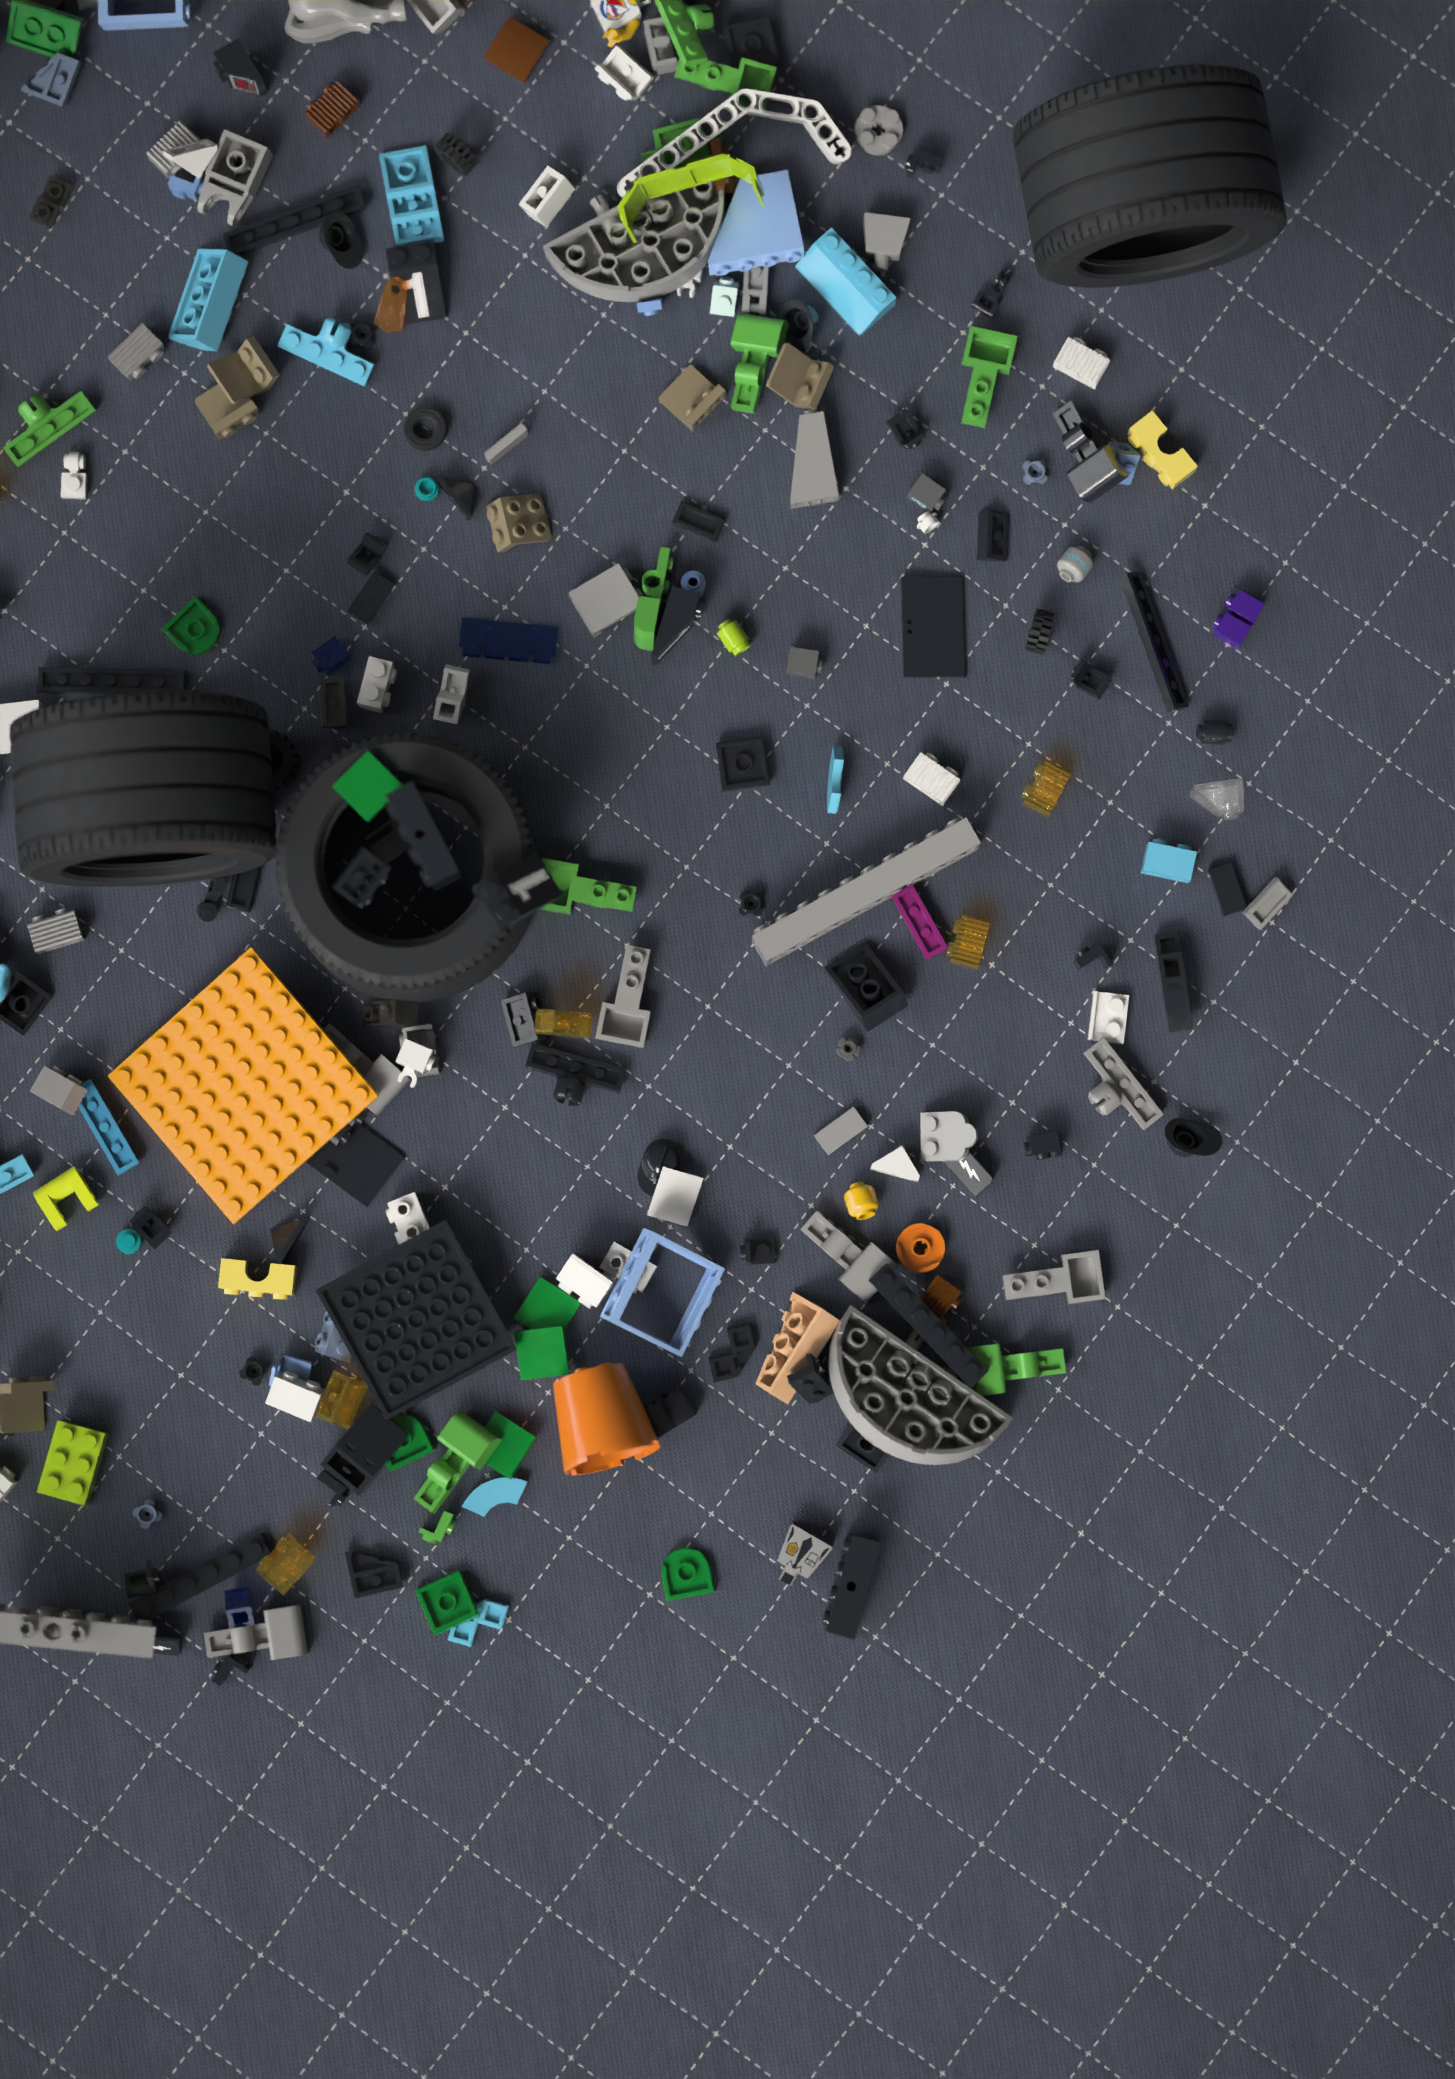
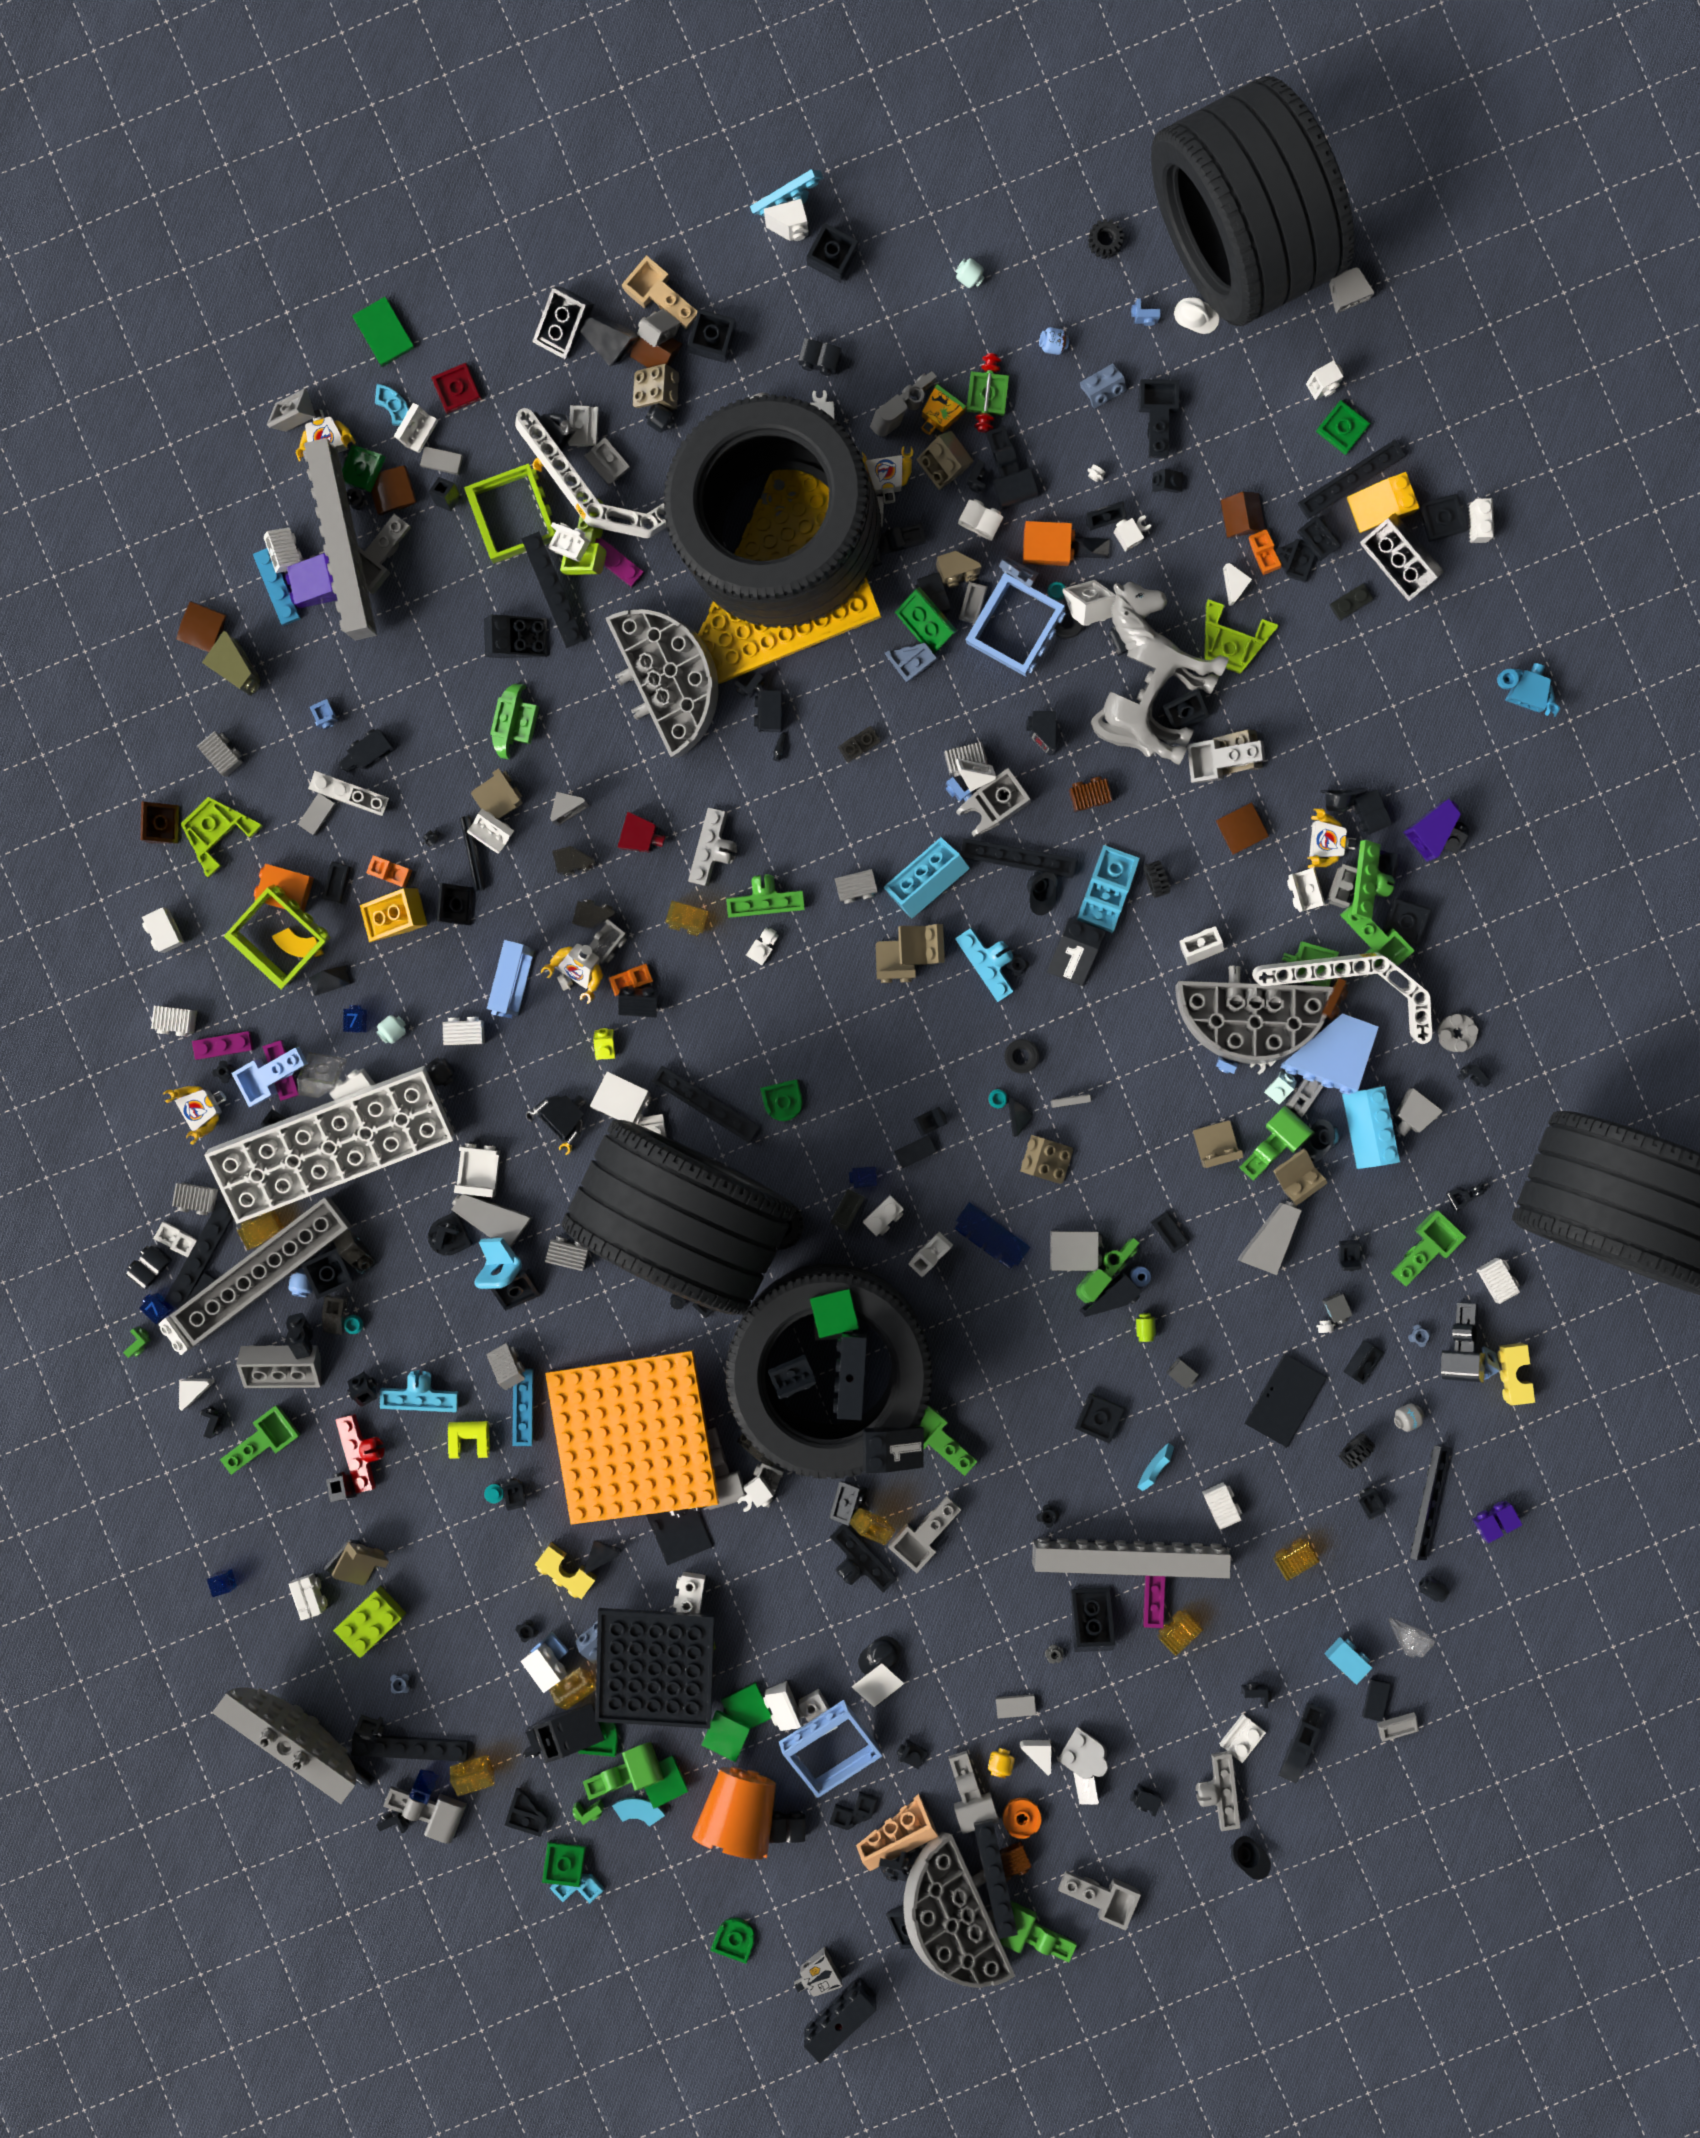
camera: 35 degrees right, 5 degrees up
clear orange piece [373,277,407,333] -> none
lime windscreen [618,154,765,243] -> none

